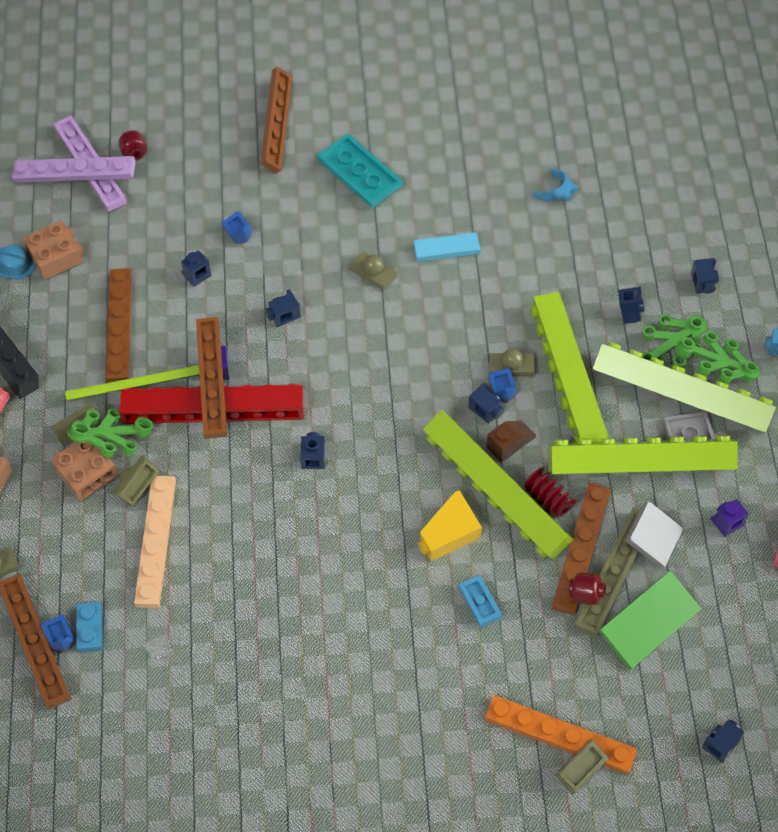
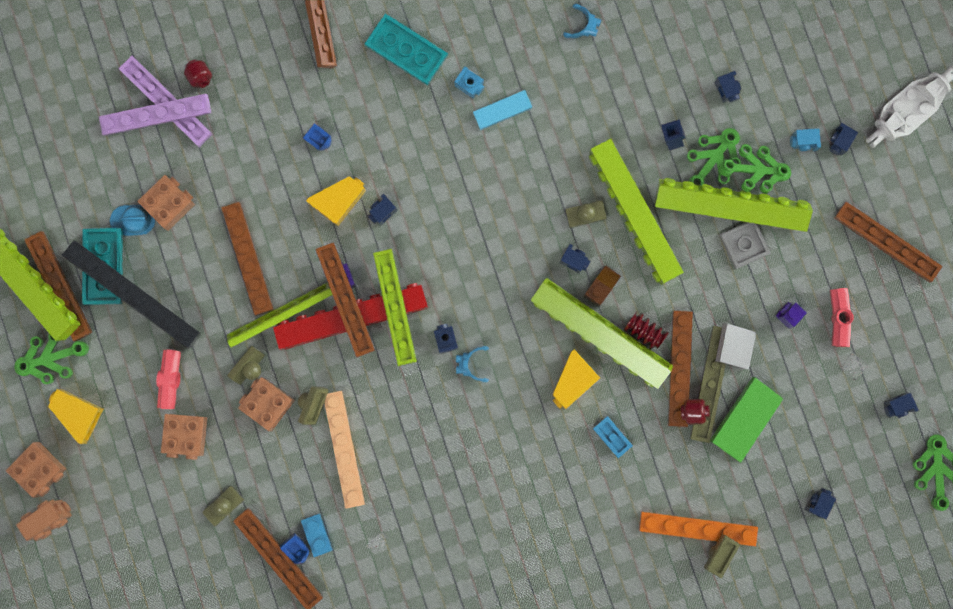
camera: 10 degrees left, 25 degrees up
bright green plant [67,408,153,458] -> none
dark blue brick [181,250,211,287] -> none
olive tile [350,251,397,291] -> none
blue plate [488,368,517,402] -> none
lime brick [548,435,738,474] -> none
none -> yellow slope [306,176,366,226]
none -> lime tile [373,249,417,366]
none -> dark azure brick [454,67,485,98]
none -> dark azure helmet [456,346,489,382]

